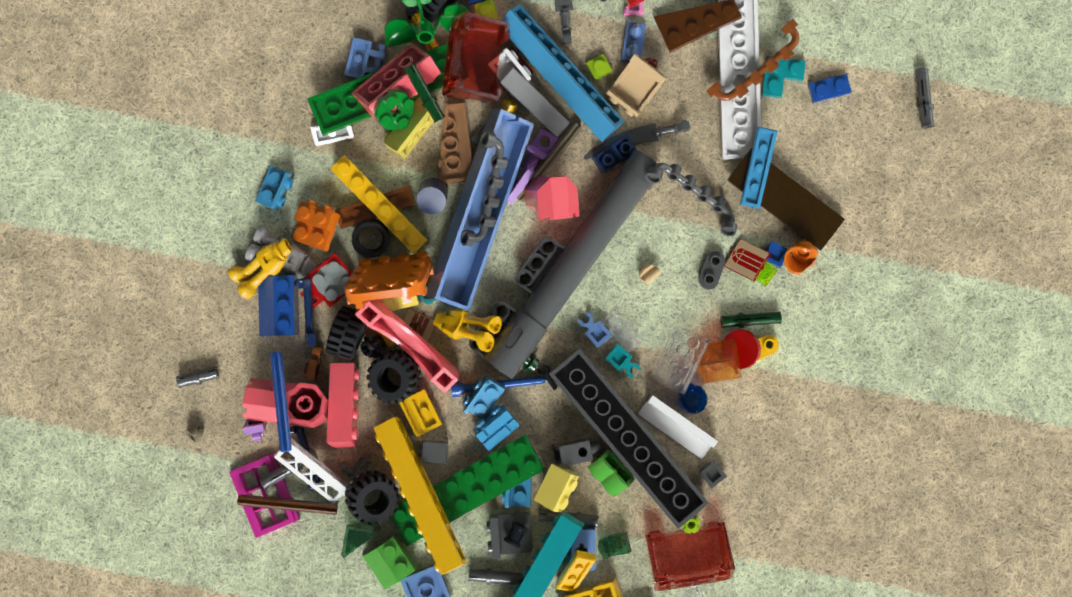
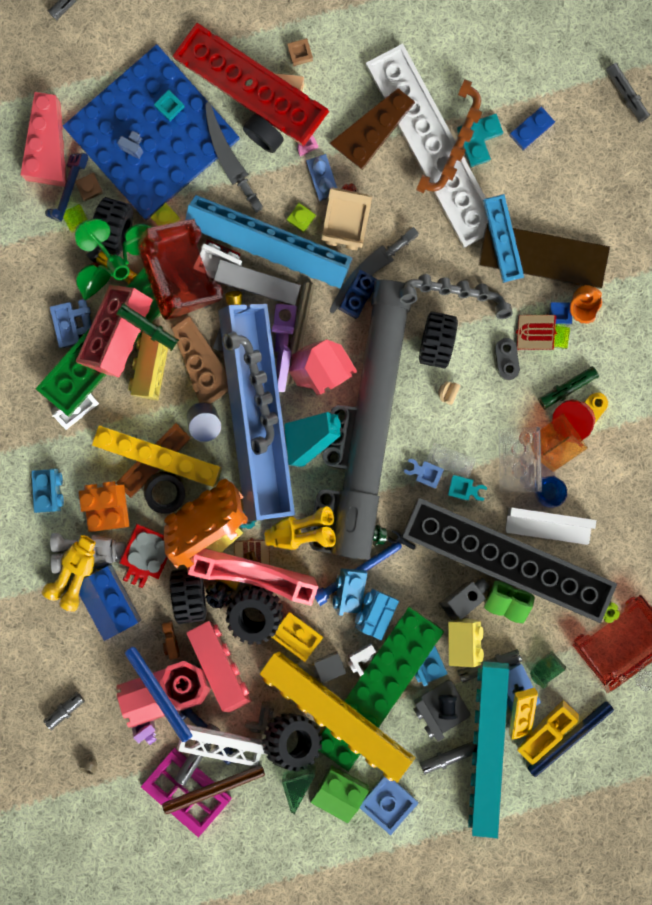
camera: 30 degrees left, 0 degrees up
dark blue hinge [294,278,316,347] -> none
green plate [374,89,414,130] -> none
dark grey plate [699,460,727,489] -> none
none -> teal slope [284,412,341,467]
none -> white bracket [348,643,376,676]
none -> black tyre [419,311,458,369]

